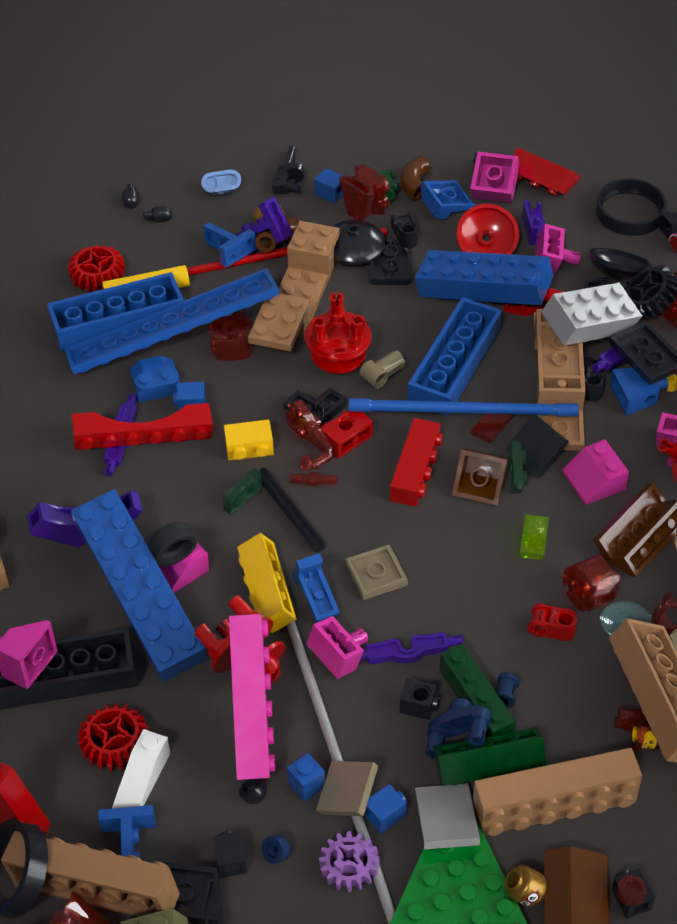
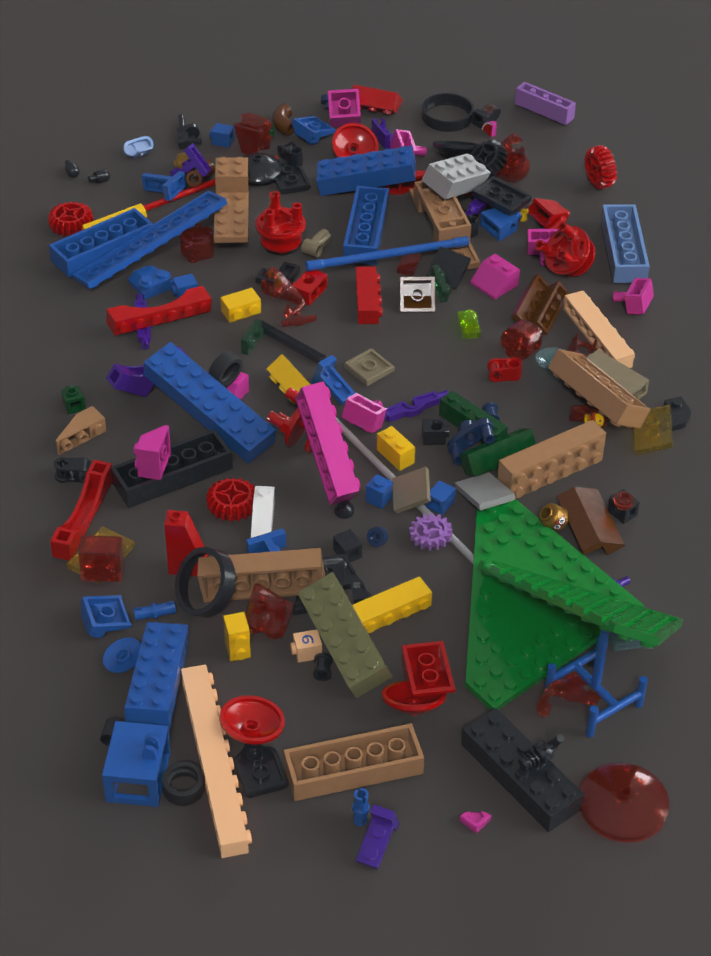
camera: 20 degrees left, 5 degrees down
none -> yellow brick [377,426,415,471]

